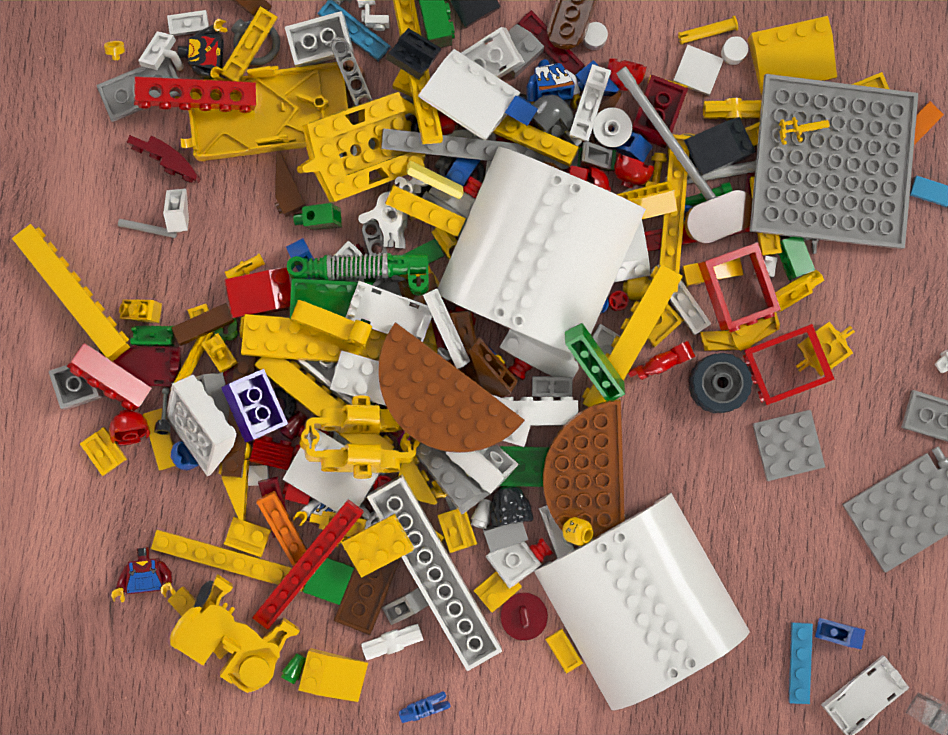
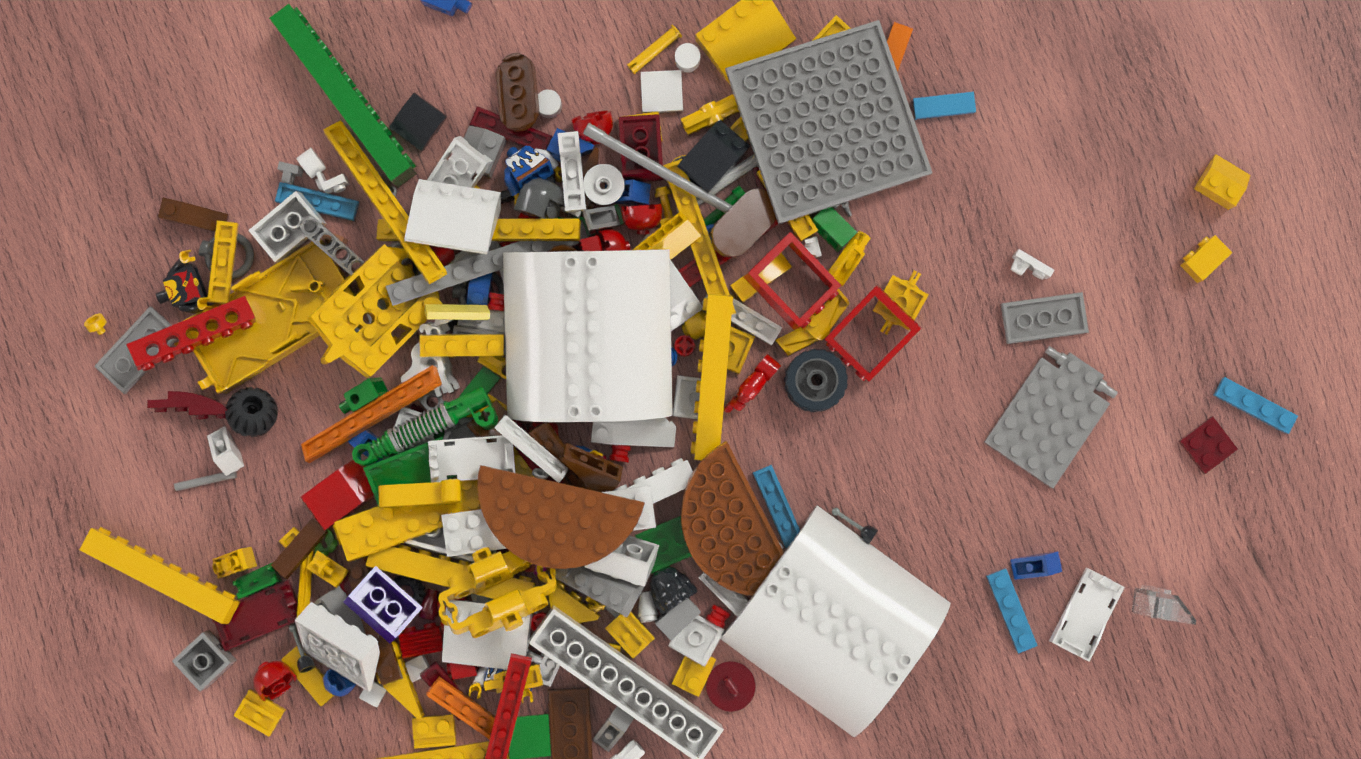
camera: 15 degrees left, 0 degrees up
brick [67,343,151,411] -> none
white plate [138,31,184,71] -> none
white plate [167,10,209,36] -> none
yellow pin [225,254,265,278] -> none
reddish brown slope [274,151,306,217] -> none
yellow plate [342,513,415,578] -> none
black slope [386,28,441,80] -> none
blue slope [505,95,538,126] -> none
light grey hinge [532,376,573,397] -> none
yellow tile [545,629,583,674] -> none
yellow head [562,517,593,546] -> none
green brick [565,323,625,401] -> none
light grey plate [752,410,825,481] -> none
yellow piece [779,117,829,145] -> none
none -> black wheel [225,387,278,437]
none -> orange tile [301,365,442,463]
none -> white tile [359,681,387,708]
none -> dark azure tile [753,465,800,548]
none -> hinge [832,507,878,544]

